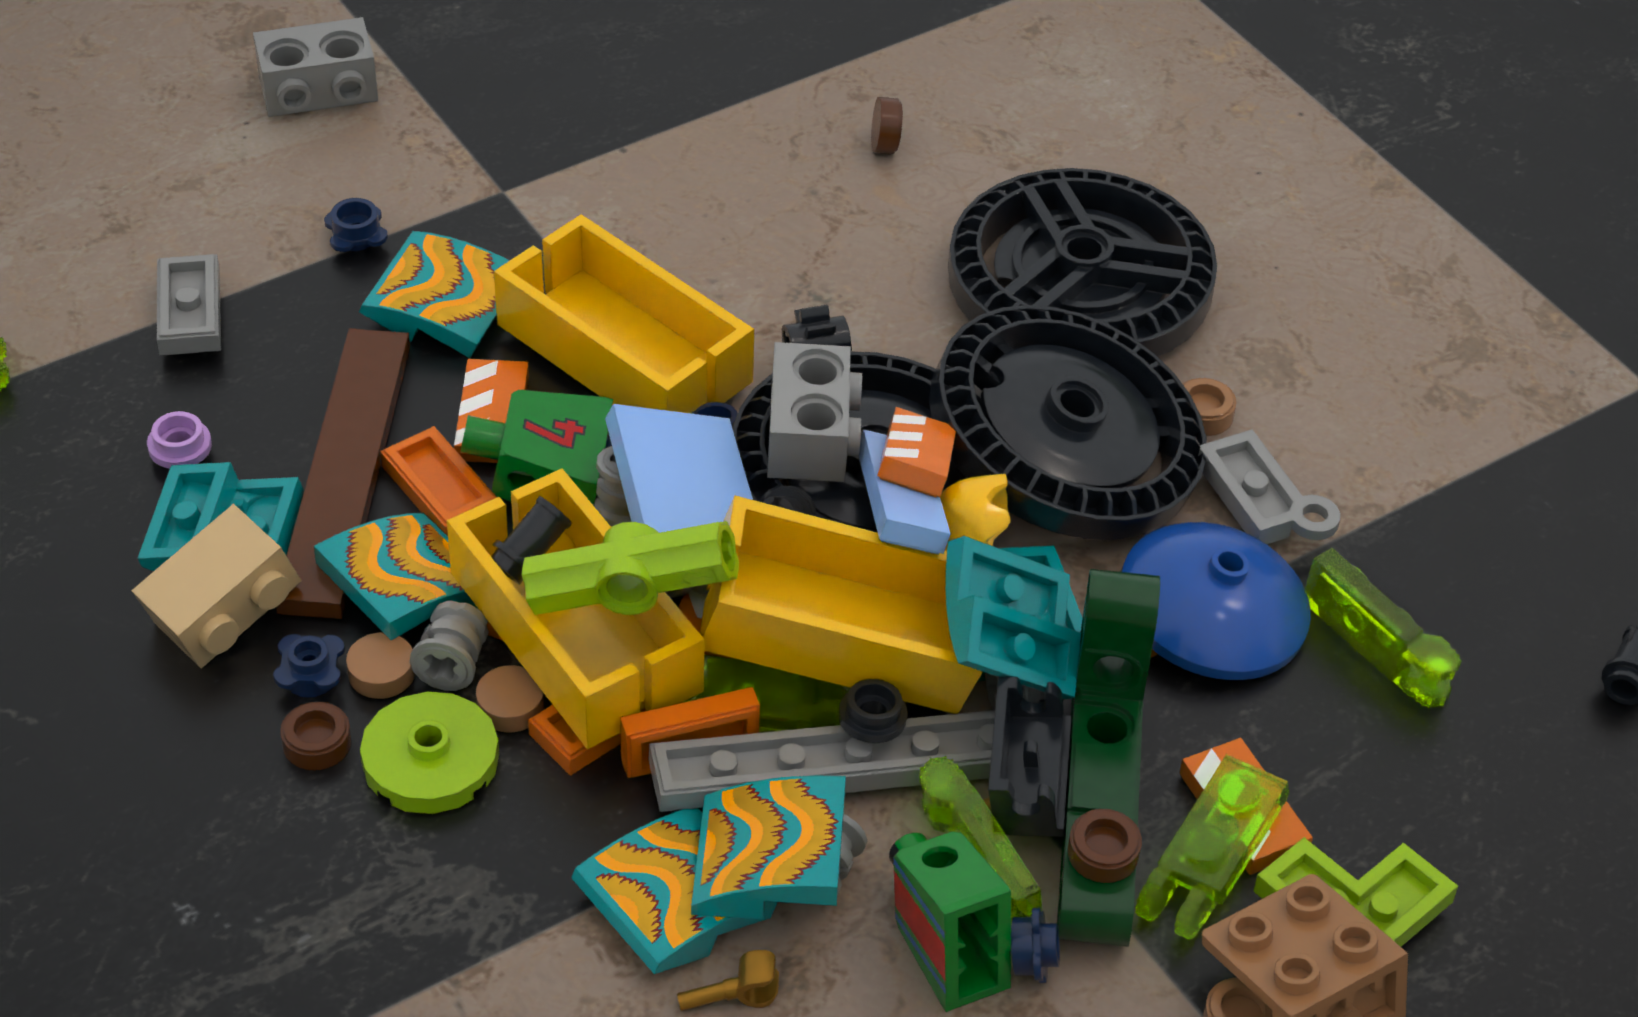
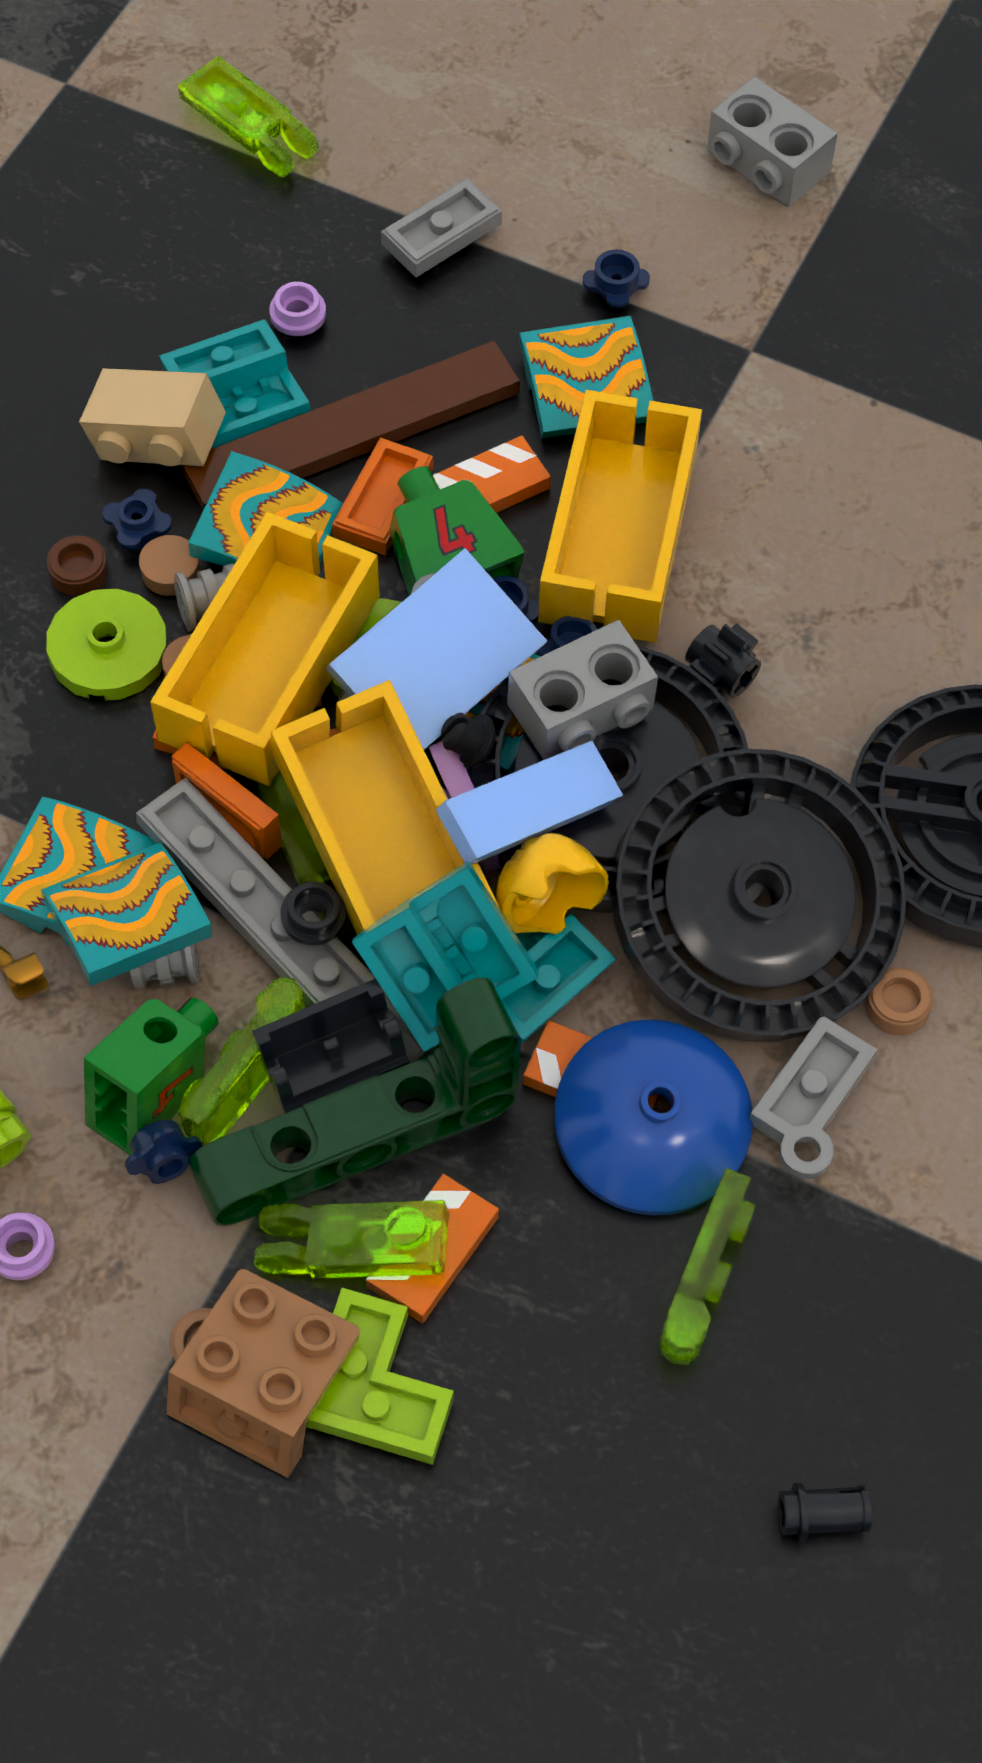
camera: 60 degrees right, 15 degrees up
black pin [491,496,572,585] -> none
lime piece [521,521,739,615] -> none
orange tile [877,407,956,497] -> none
reddish brown tile [1068,809,1142,883] -> none

